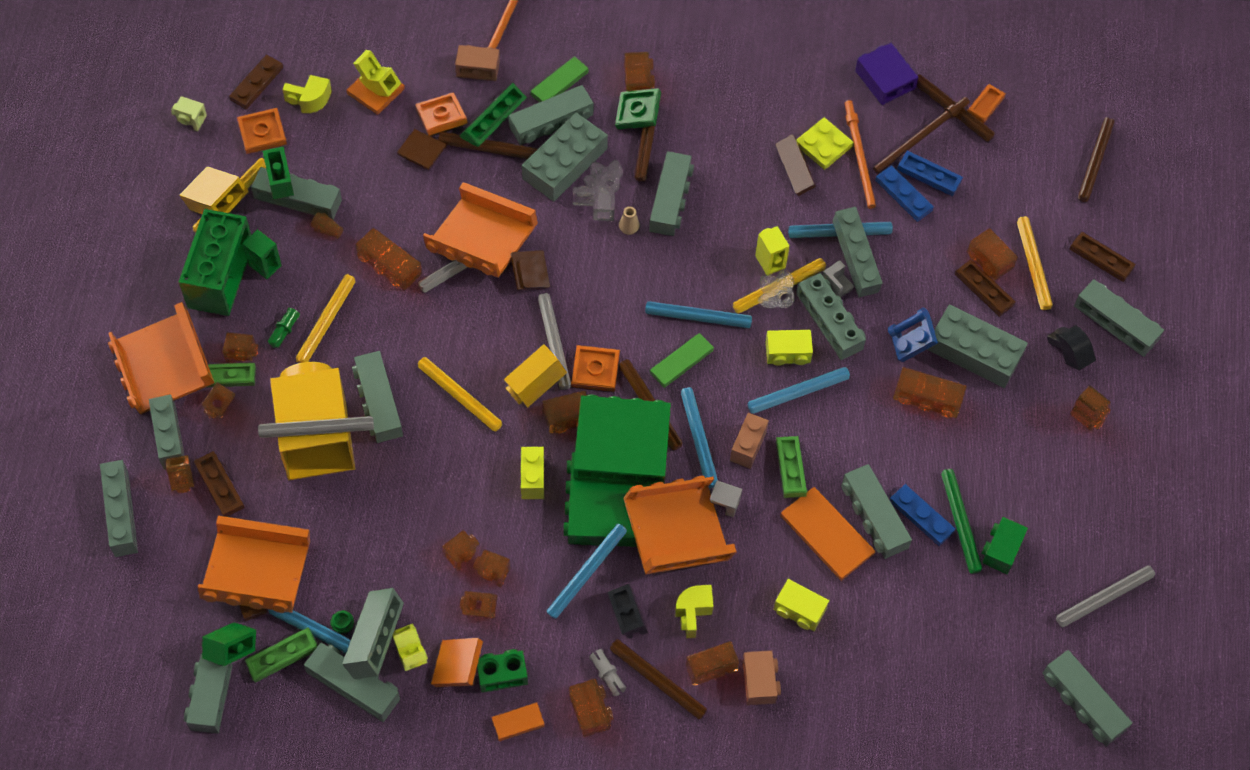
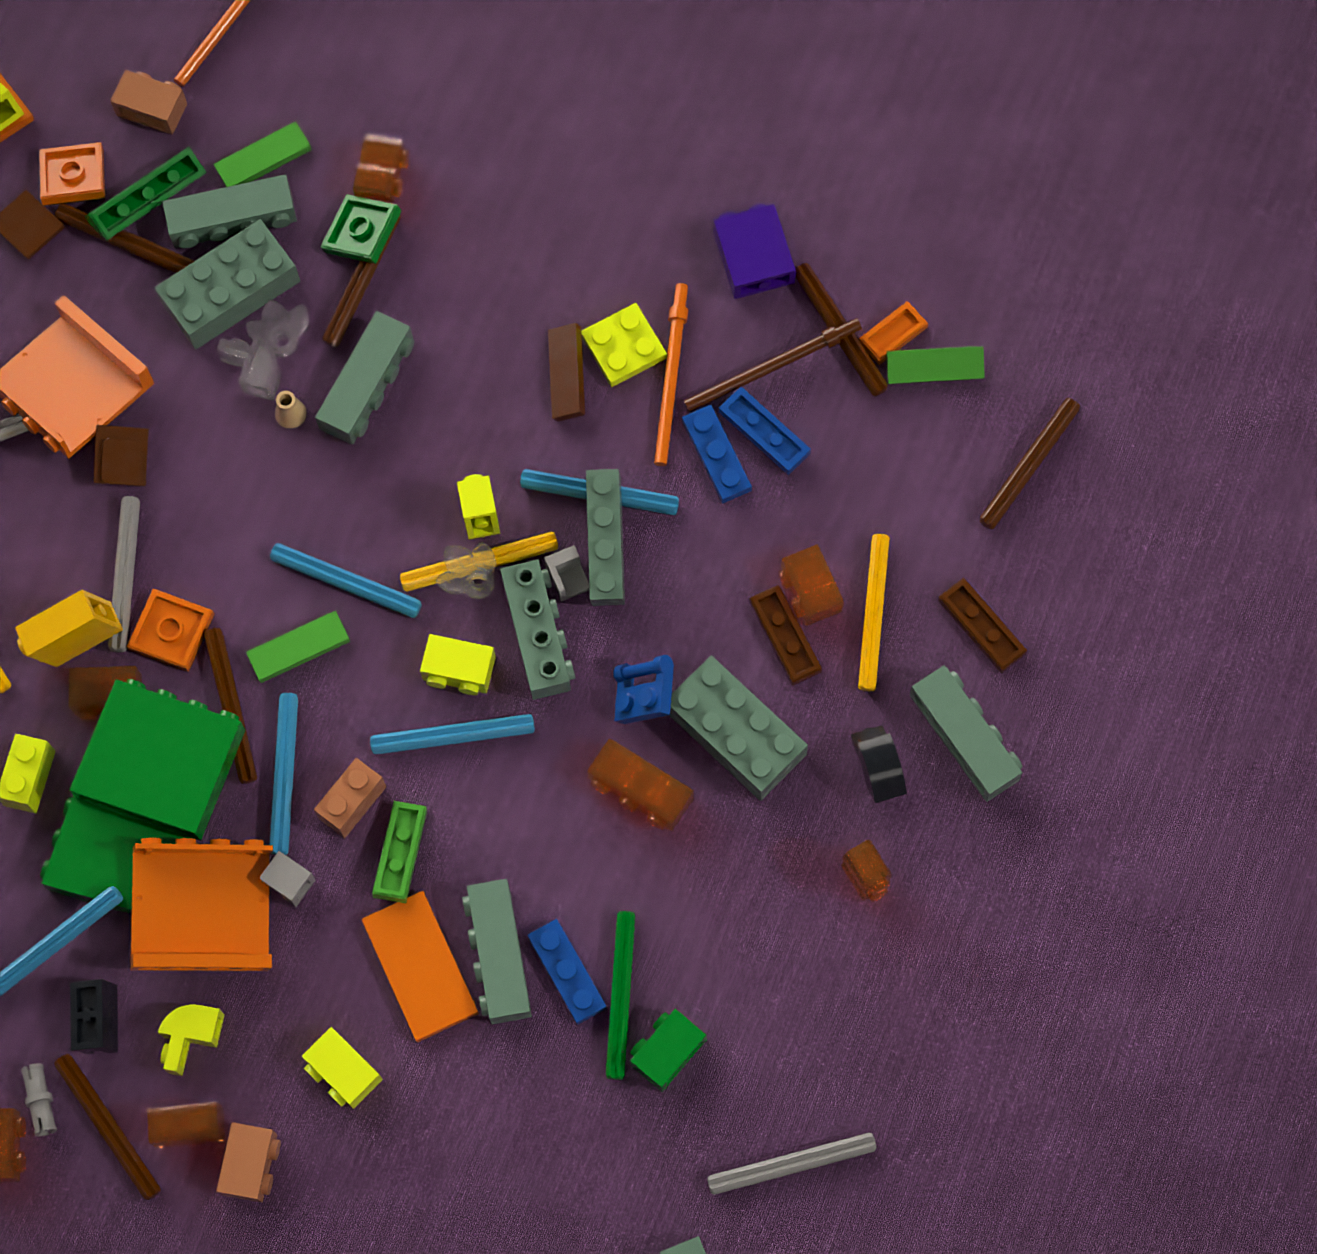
camera: 20 degrees right, 10 degrees up
none -> bright green tile [886,346,985,384]

